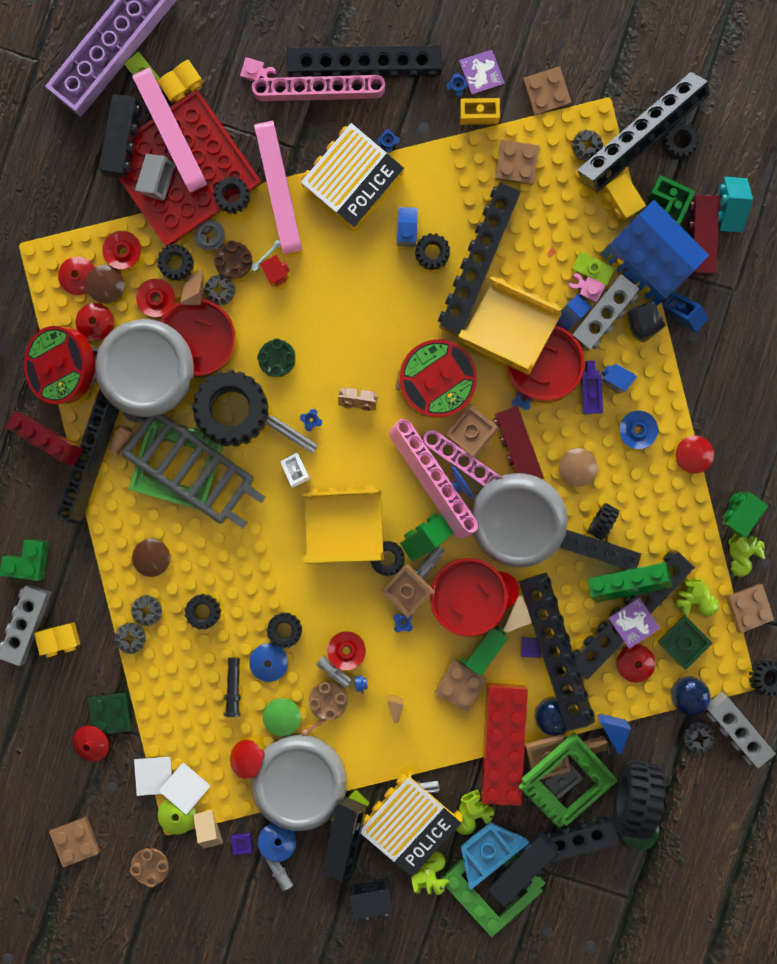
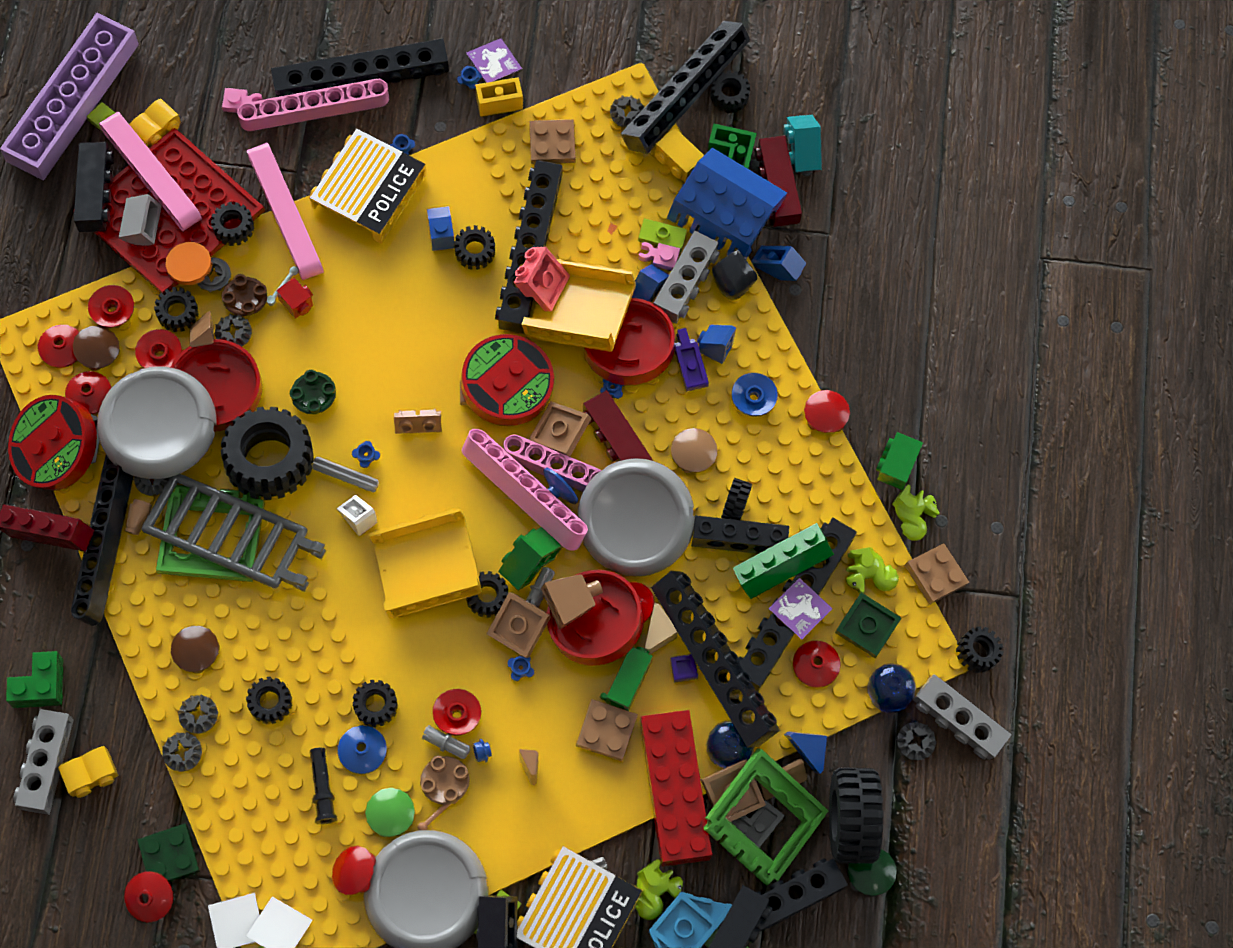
camera: 15 degrees left, 20 degrees down
medium nougat plate [523,66,571,116] -> none
none -> orange tile [165,242,212,285]
none -> coral plate [514,247,570,311]
none -> medium nougat torso [541,574,603,630]

